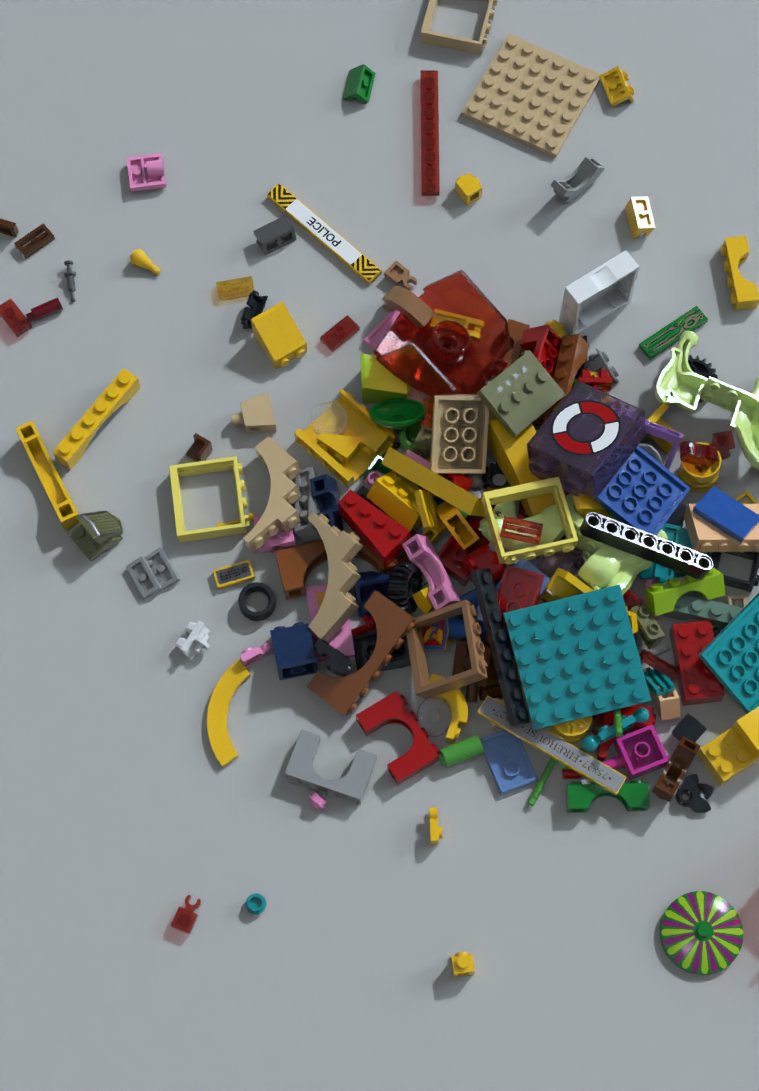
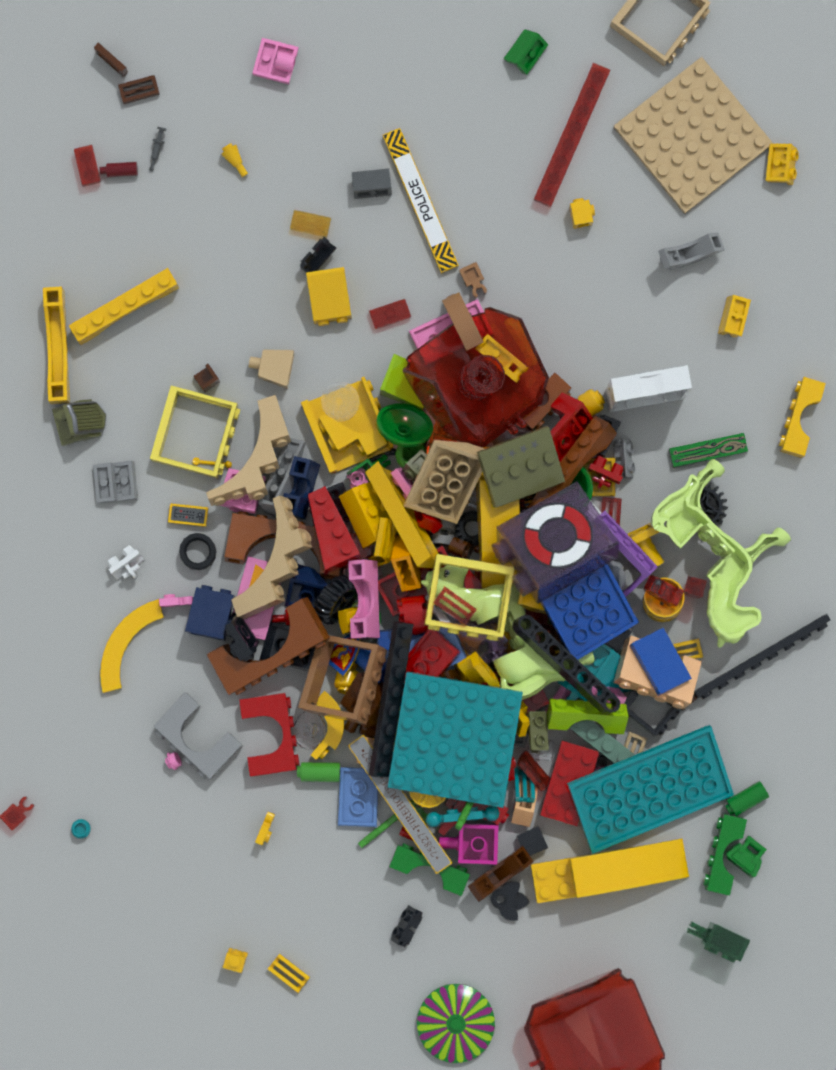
camera: 20 degrees right, 15 degrees up
none -> yellow tile [268,953,310,993]
none -> yellow head [334,666,359,695]
none -> black hinge [391,905,423,947]

